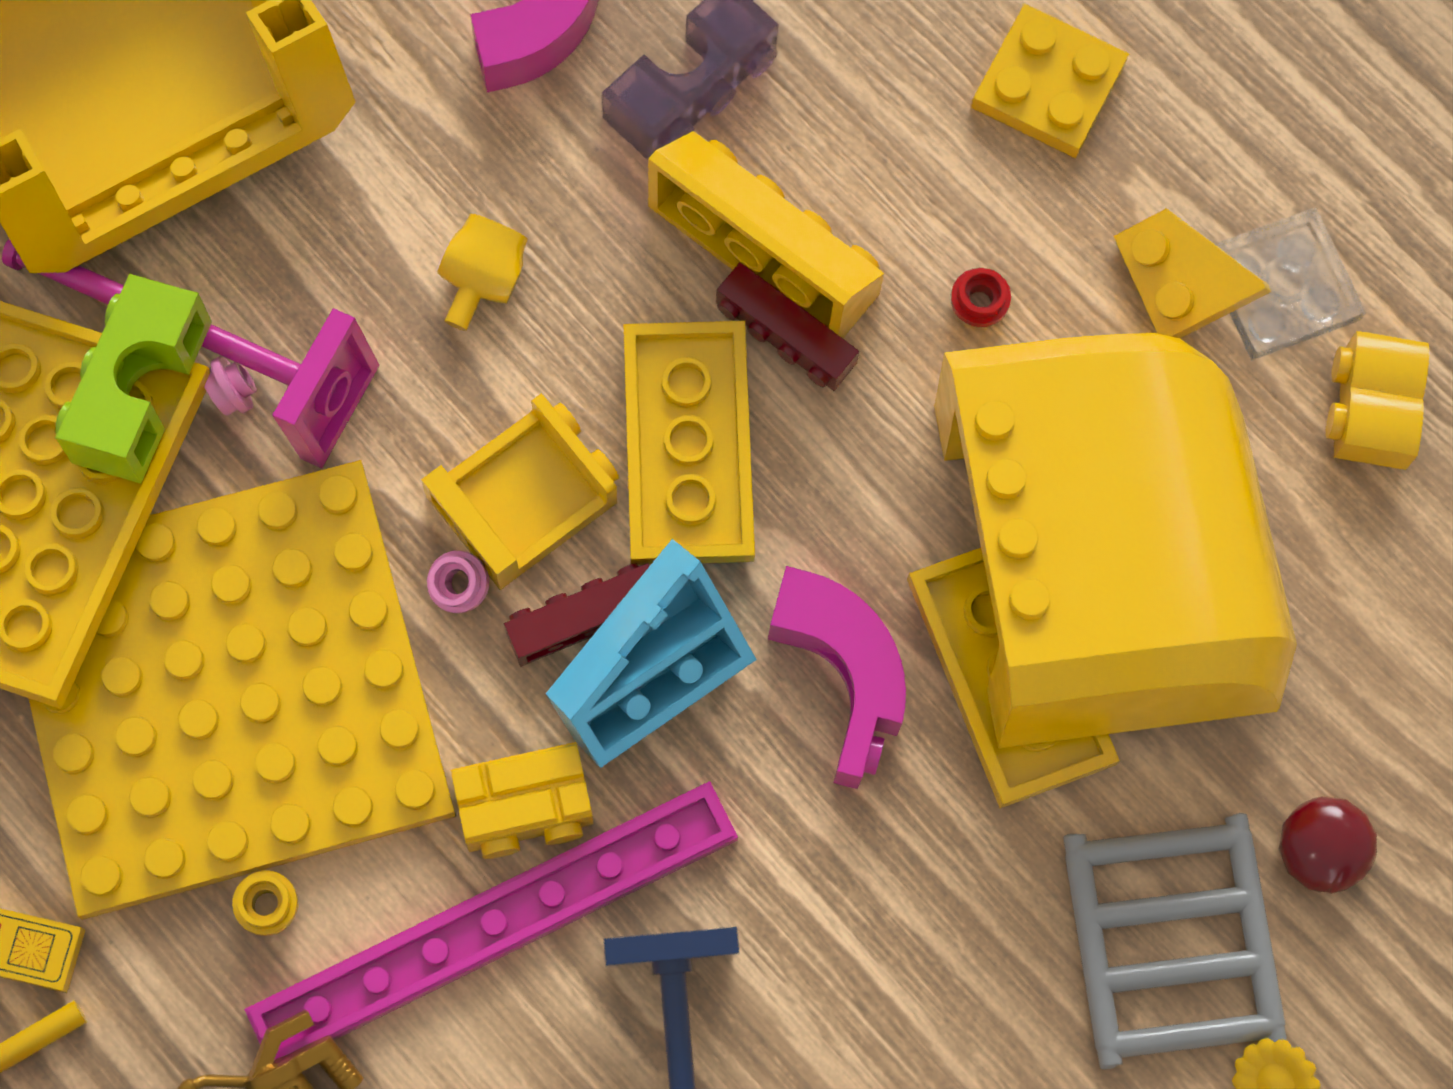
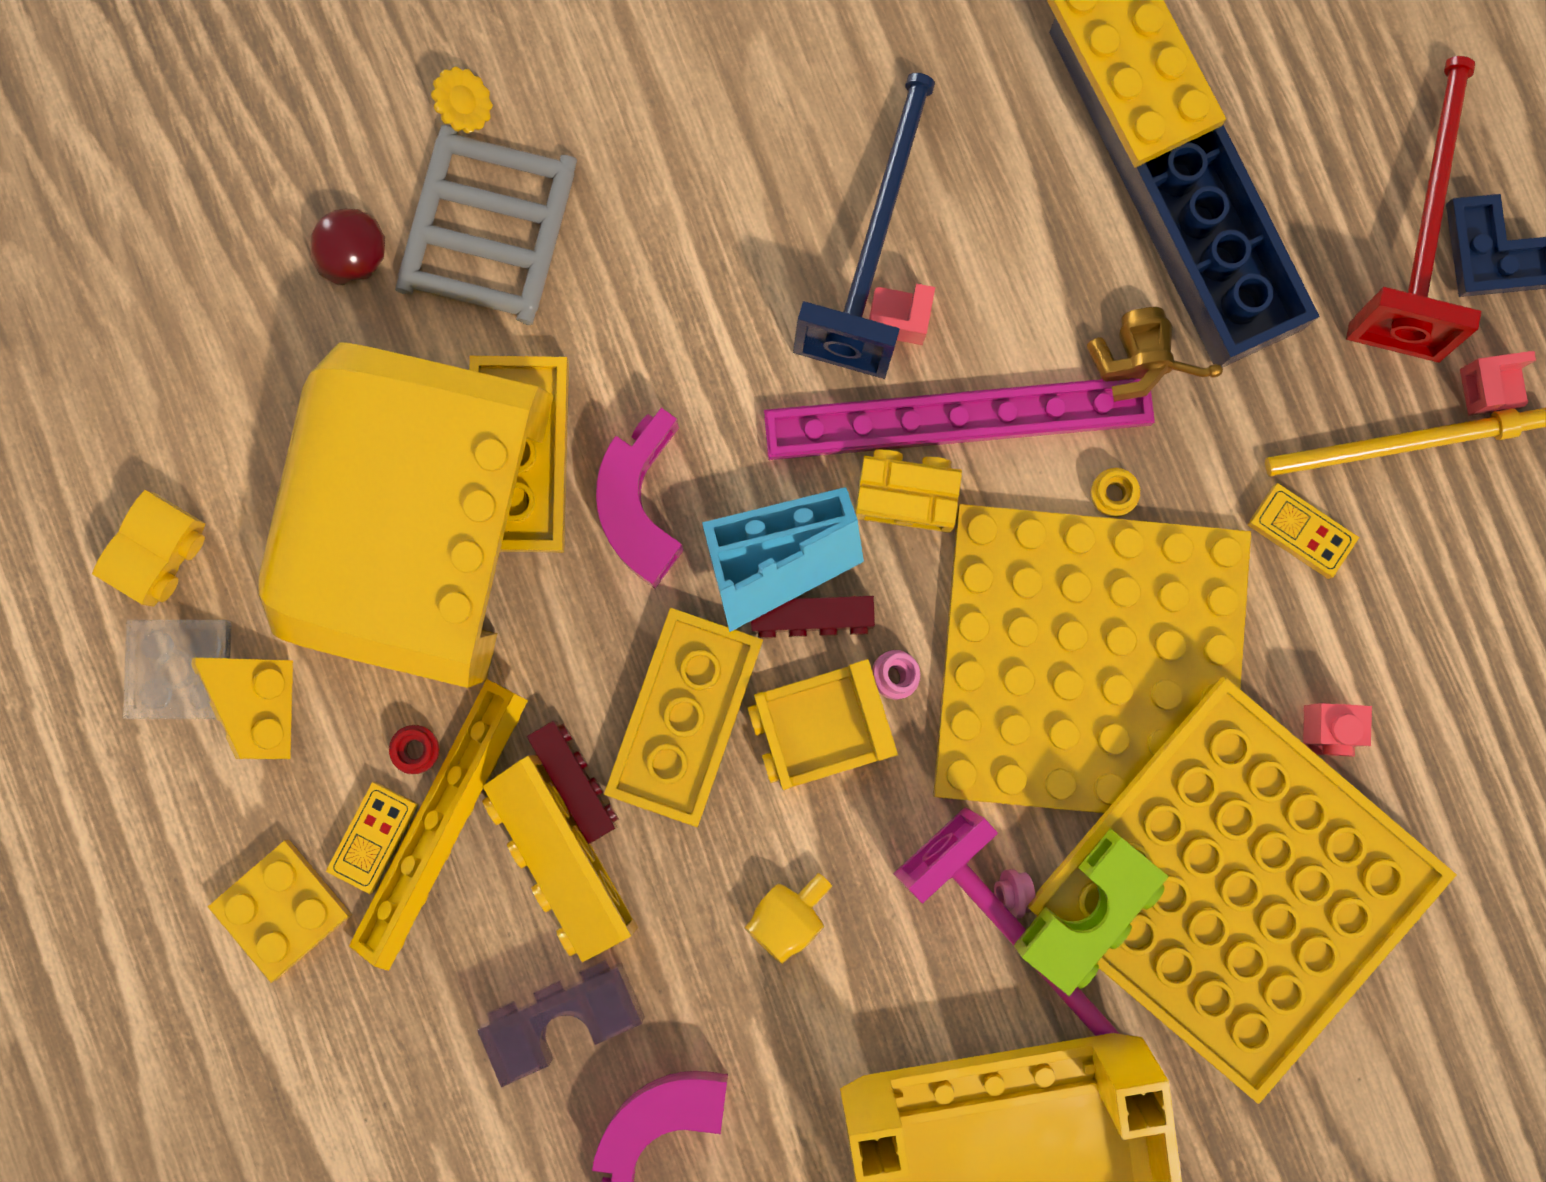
camera: 155 degrees left, 10 degrees up
none -> yellow tile [325,782,419,894]
none -> yellow plate [349,679,528,971]
none -> coral panel [869,283,936,345]

